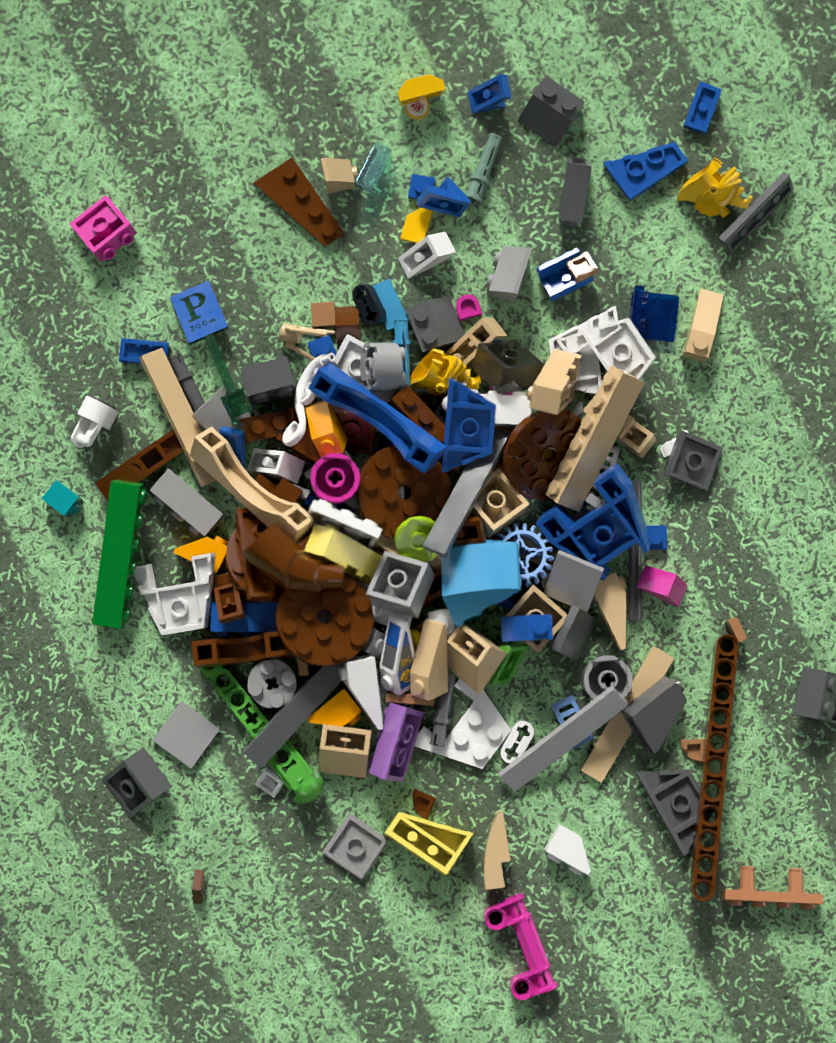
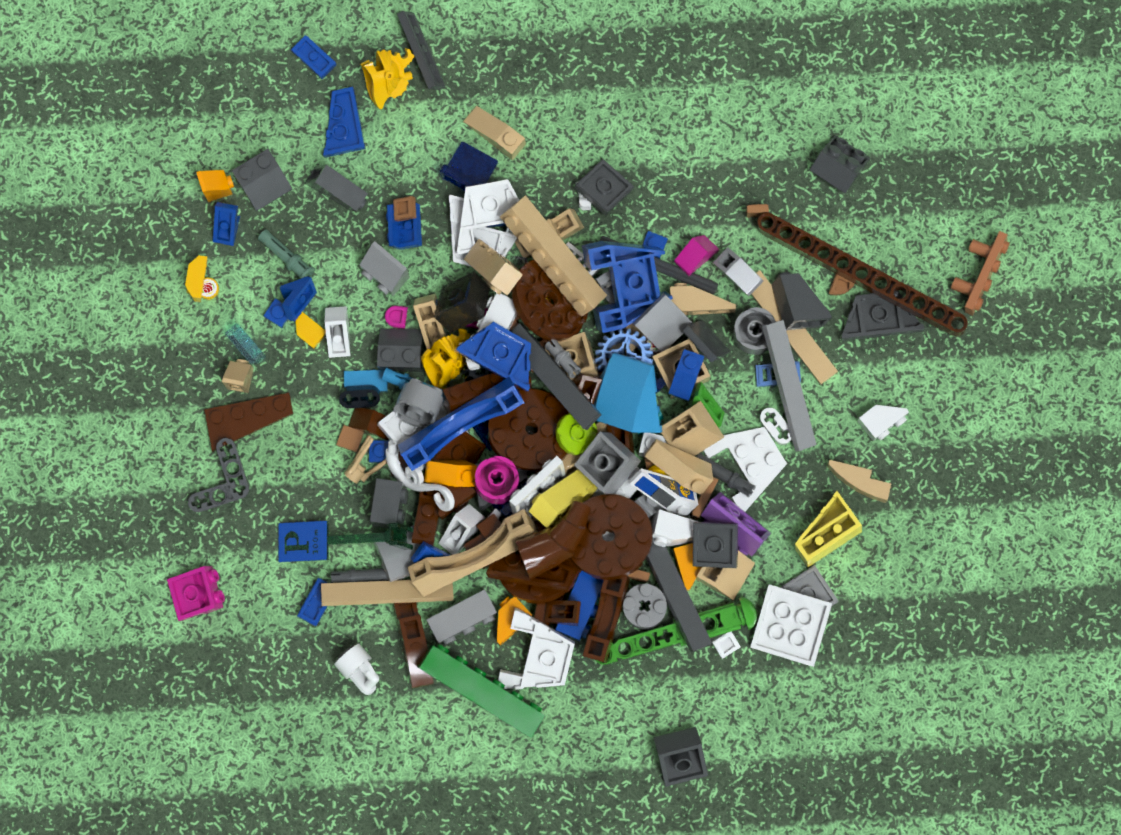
camera: 65 degrees left, 5 degrees down
teal brick [41,480,83,518] -> none
light grey tile [153,701,220,769] -> none
reddish brown tile [192,869,205,904] -> none
reddish brown tile [412,788,436,820] -> none
dark pink piece [483,893,558,1000] -> none
none -> dark grey beam [188,438,250,512]
none -> light orange slope [196,170,234,202]
none -> light grey pin [545,339,581,378]
none -> dark grey tile [693,522,738,568]
none -> slope [713,247,763,296]
none -> white plate [750,584,833,667]

